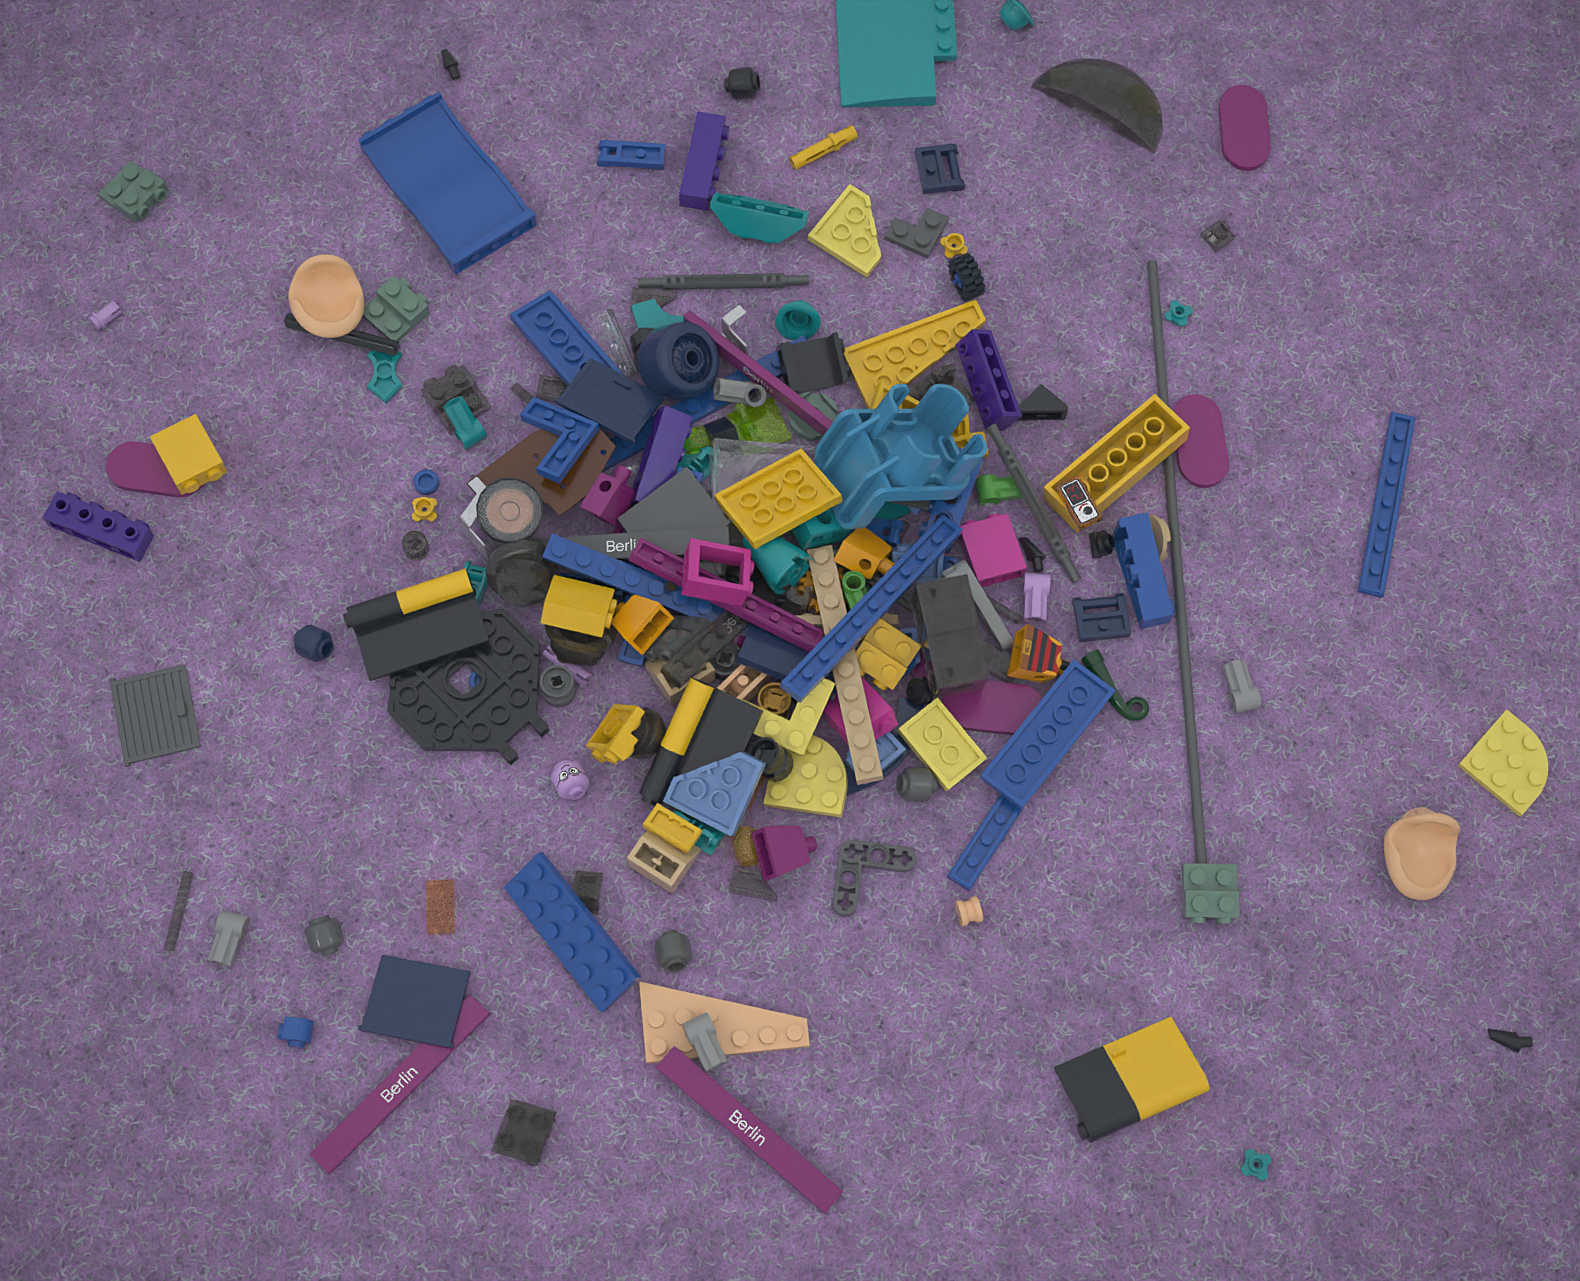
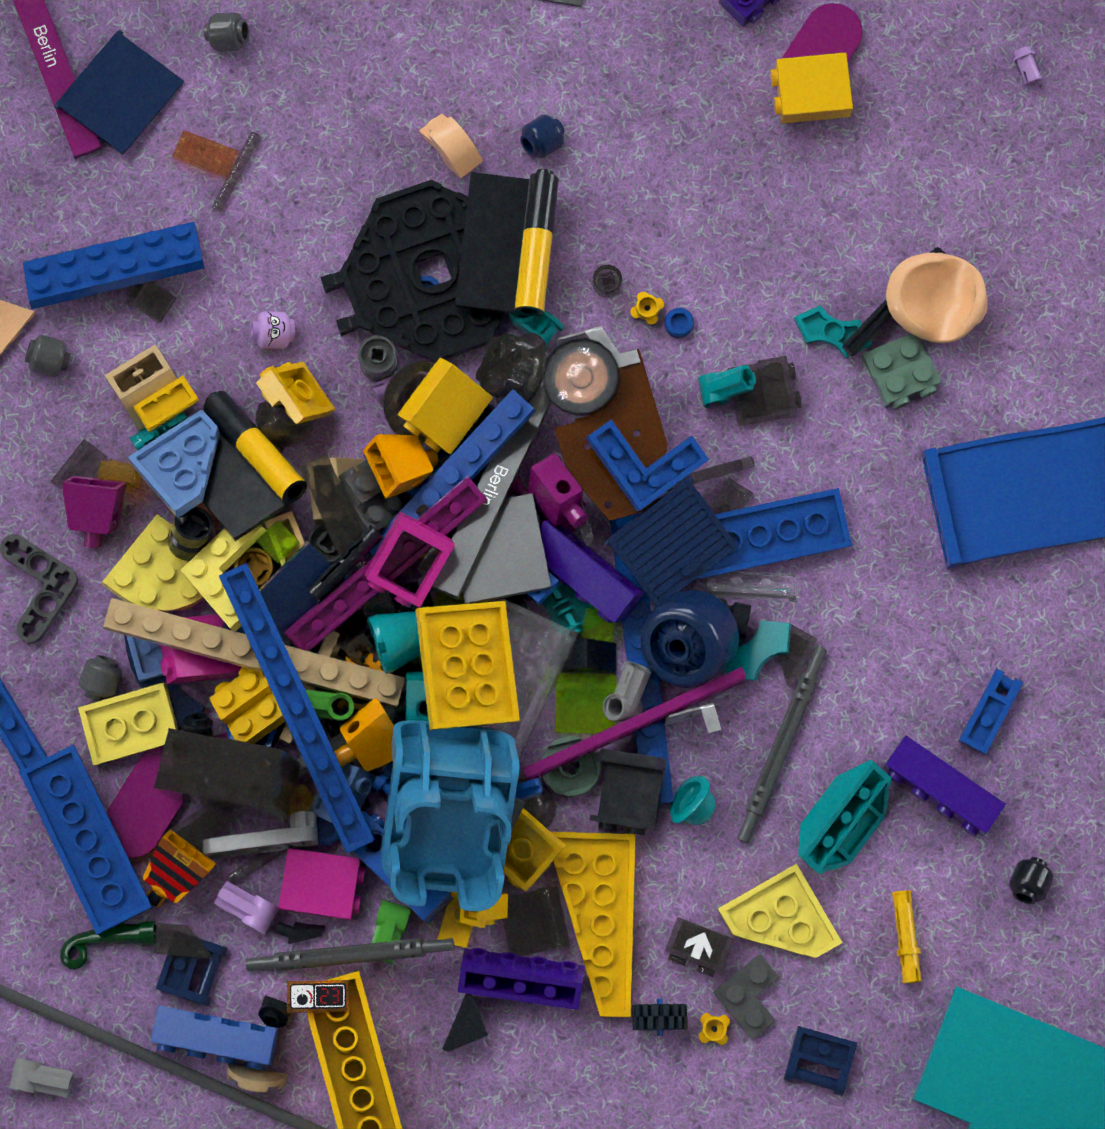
camera: 115 degrees right, 10 degrees up
none -> clear smoke tile [154,923,211,959]
none -> clear smoke bar [211,131,261,213]
none -> clear neon green tile [257,520,299,563]
none -> black pin [307,525,384,602]
none -> light nougat brick [419,113,483,178]
none -> clear smoke brick [664,917,734,978]

